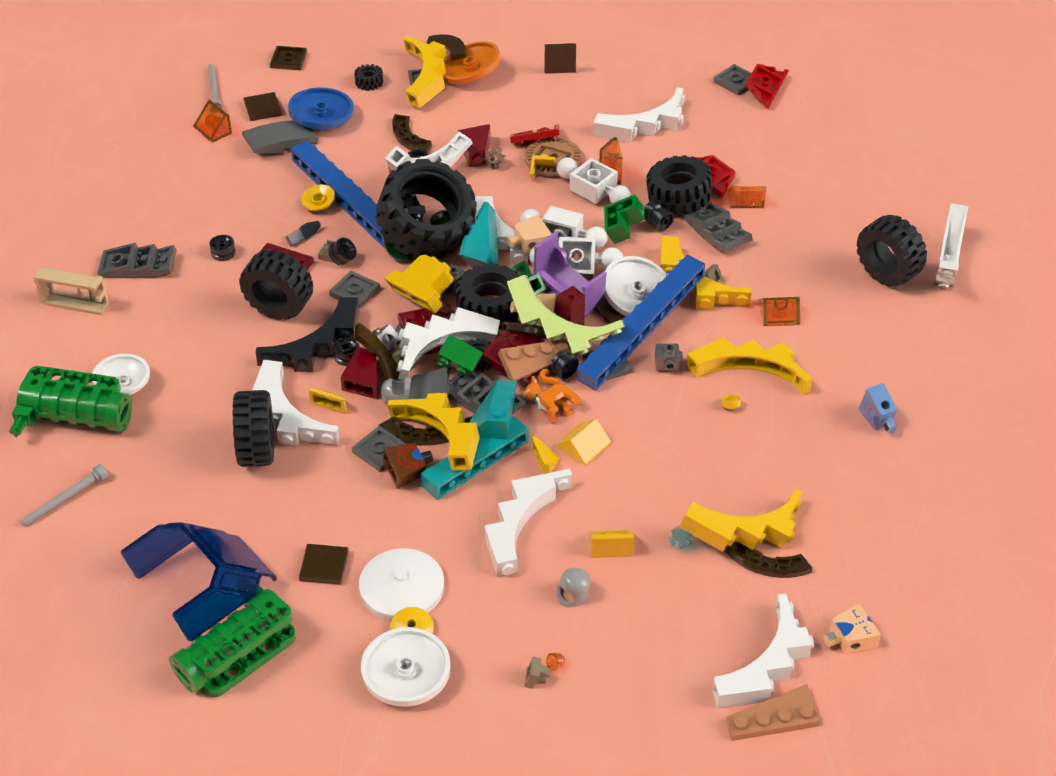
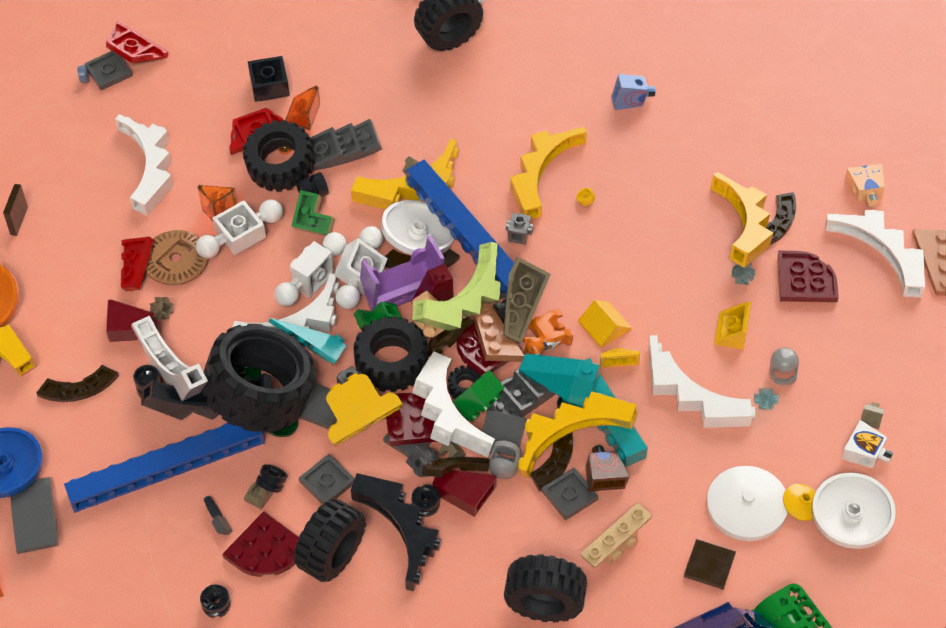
camera: 75 degrees left, 10 degrees up
white arch [252,360,340,446] -> none
yellow dish [301,184,335,211] -> none
yellow slope [309,388,347,414] -> none
light nougat torso [507,215,551,253] -> none
yellow bracket [530,154,556,180] -> none
clear orange hinge [546,652,565,671] -> none
clear orange slope [758,297,800,326] -> none
none -> sand blue tile [77,65,89,83]
none -> black brick [247,56,290,102]
none -> dark tan wedge [503,257,551,344]
none -> tan bracket [581,503,652,568]
none -> clear light blue gear [754,388,778,410]
none -> dark red plate [777,250,839,302]
none -> white torso [842,420,894,468]

